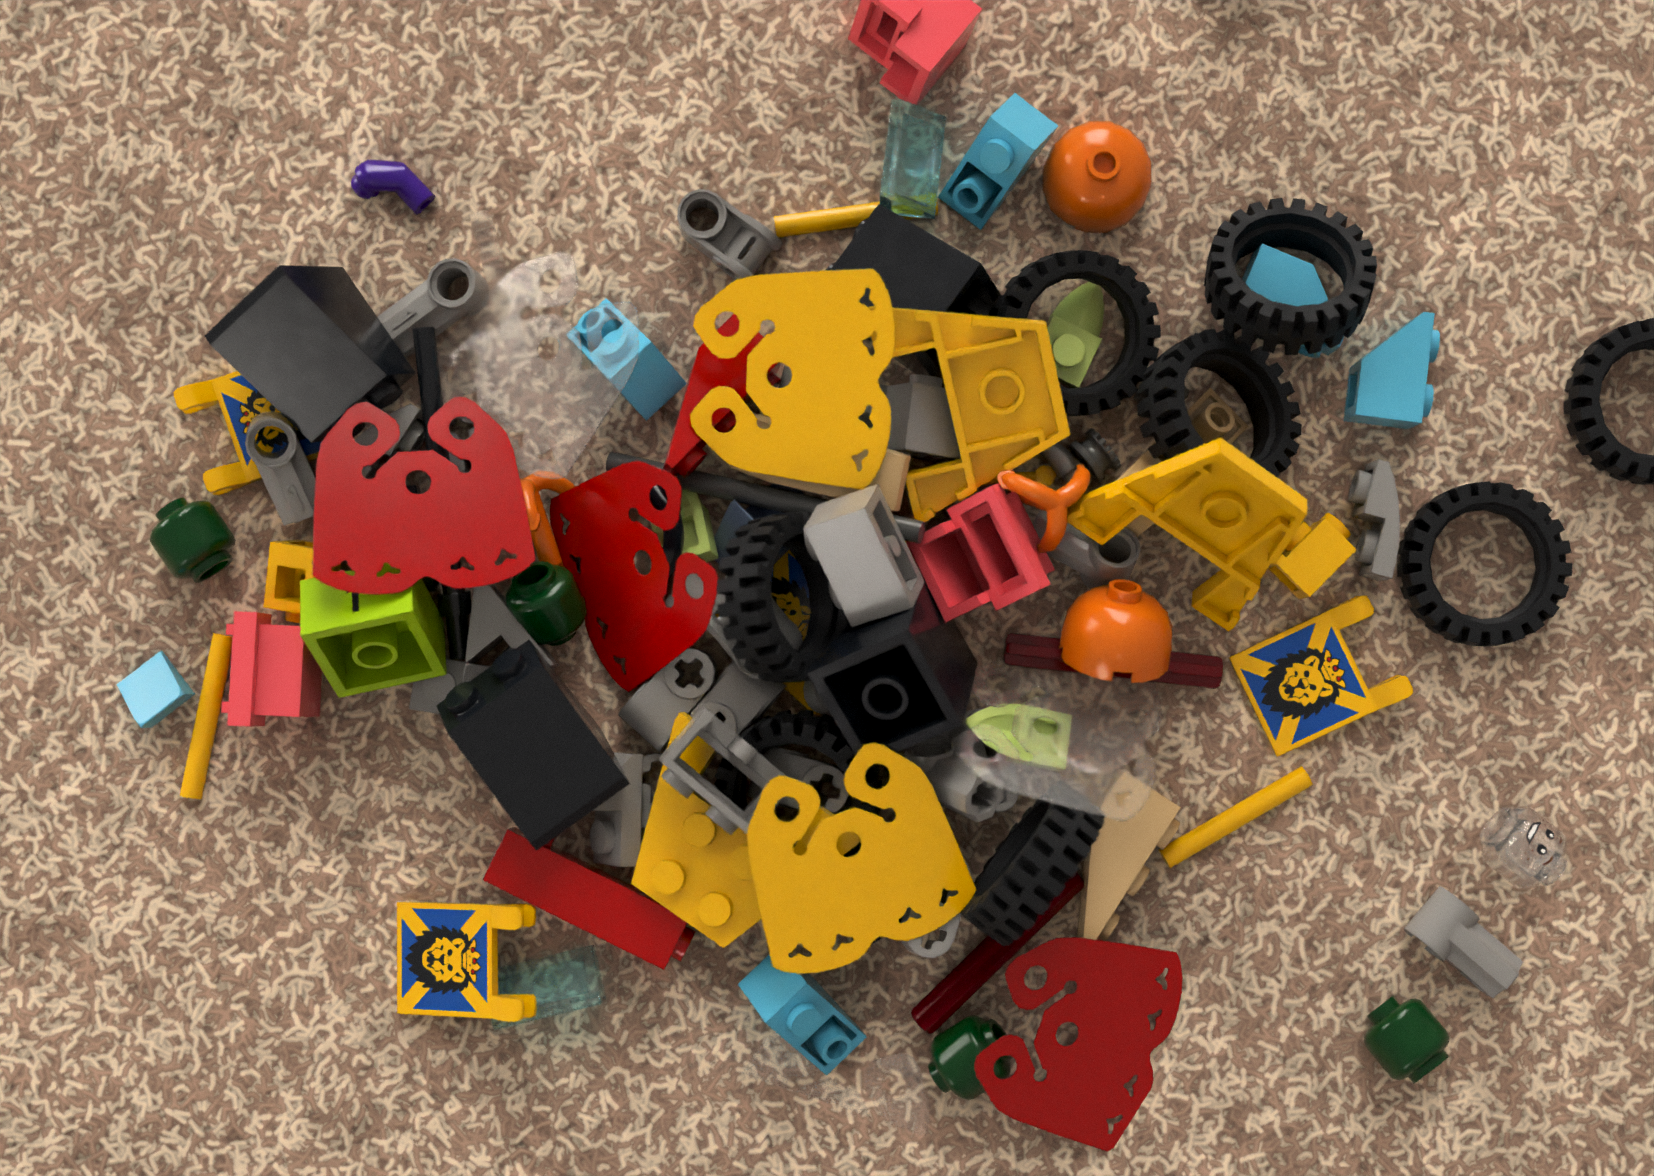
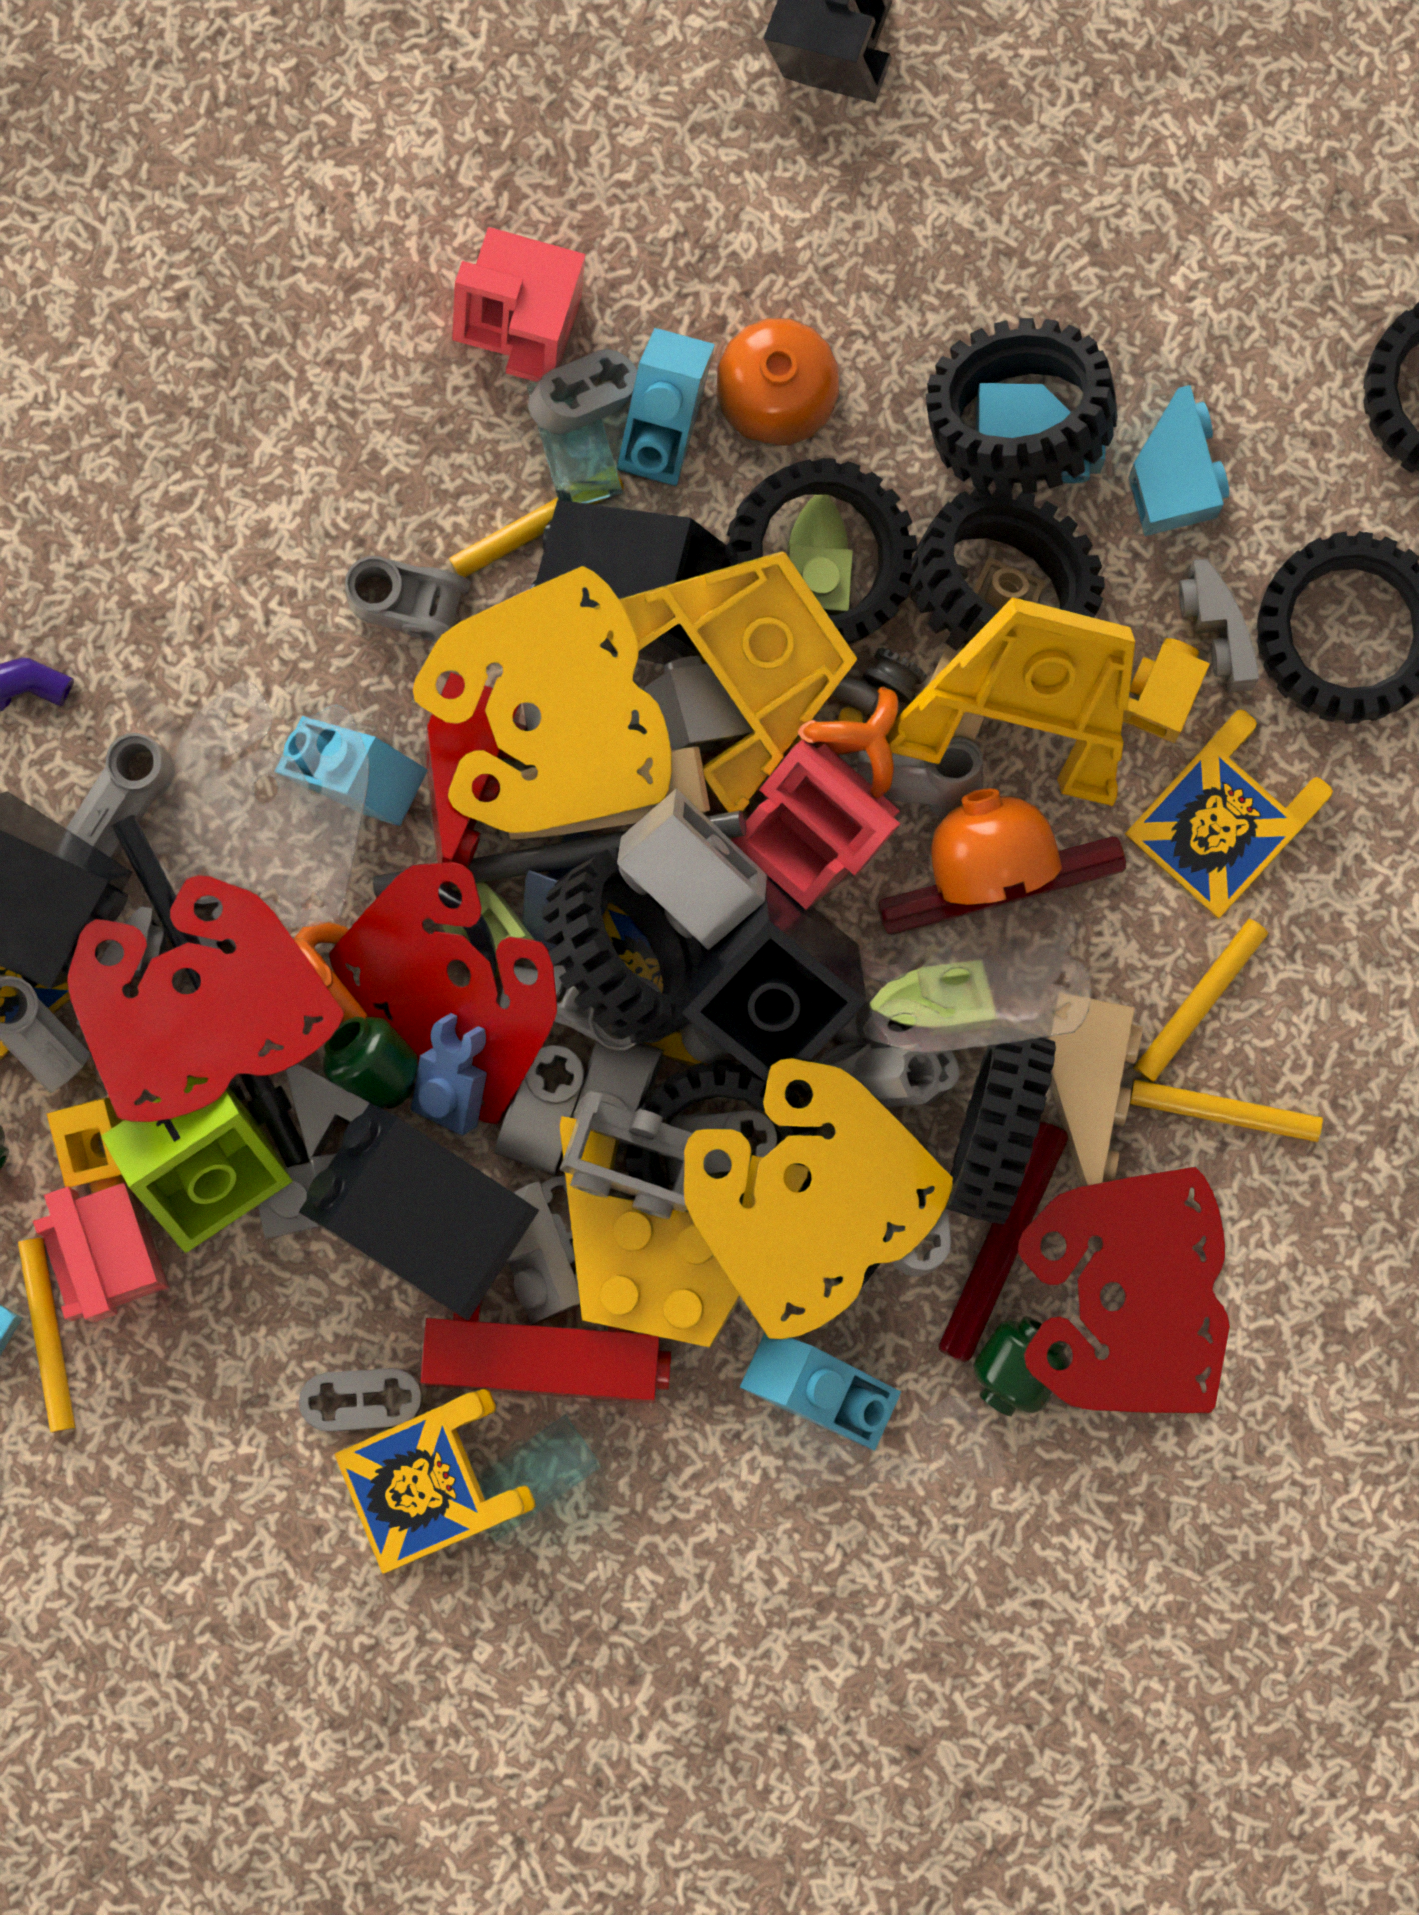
camera: 25 degrees left, 5 degrees down
none -> light grey beam [299,1368,423,1432]
none -> medium blue plate [411,1013,487,1136]
none -> light grey beam [528,349,637,434]
none -> yellow bar [1129,1079,1323,1142]

